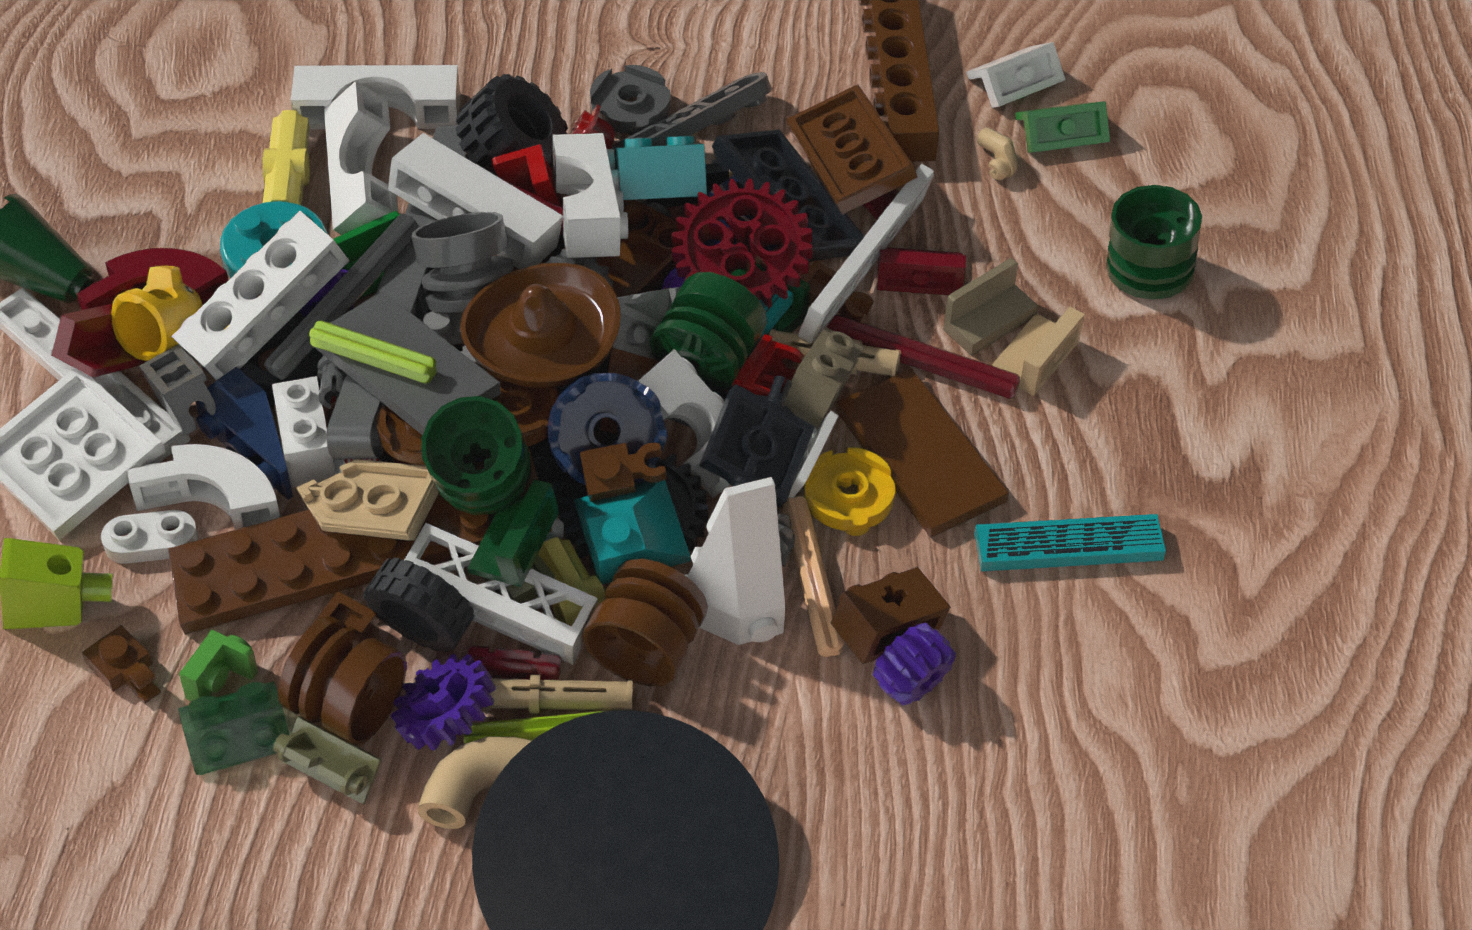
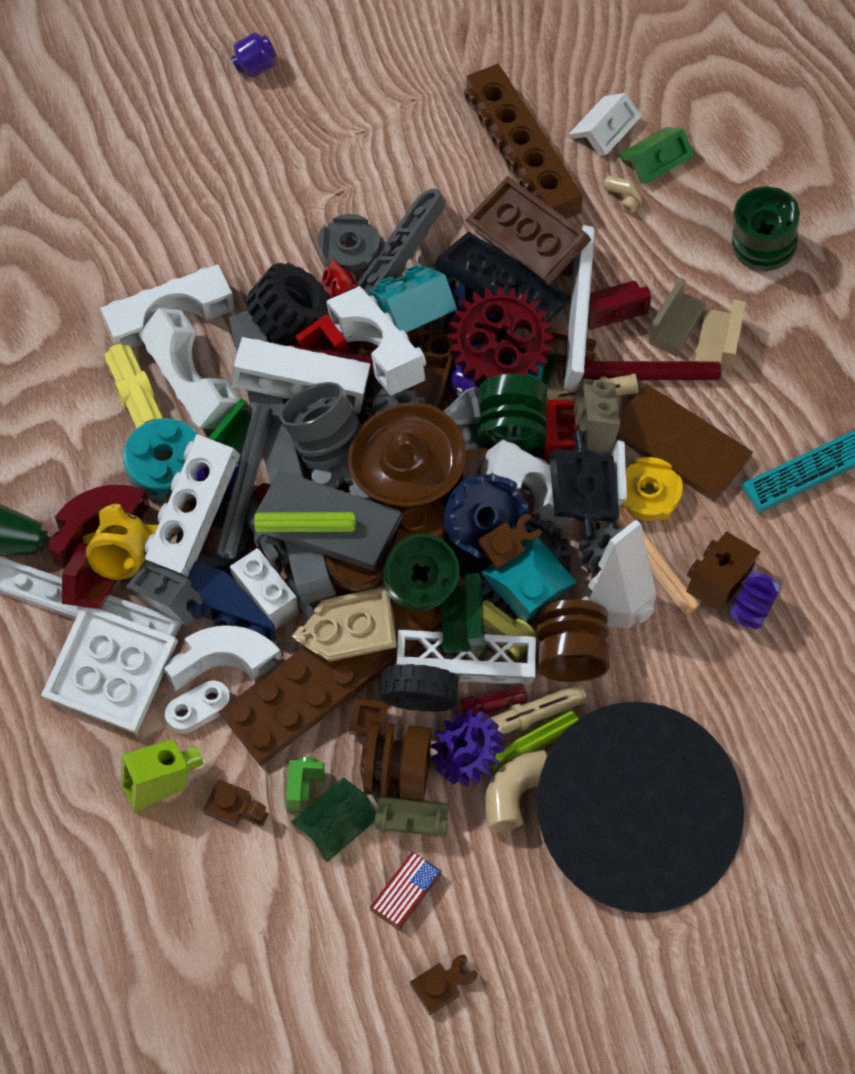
camera: 20 degrees left, 10 degrees up
none -> tile [370,851,441,931]

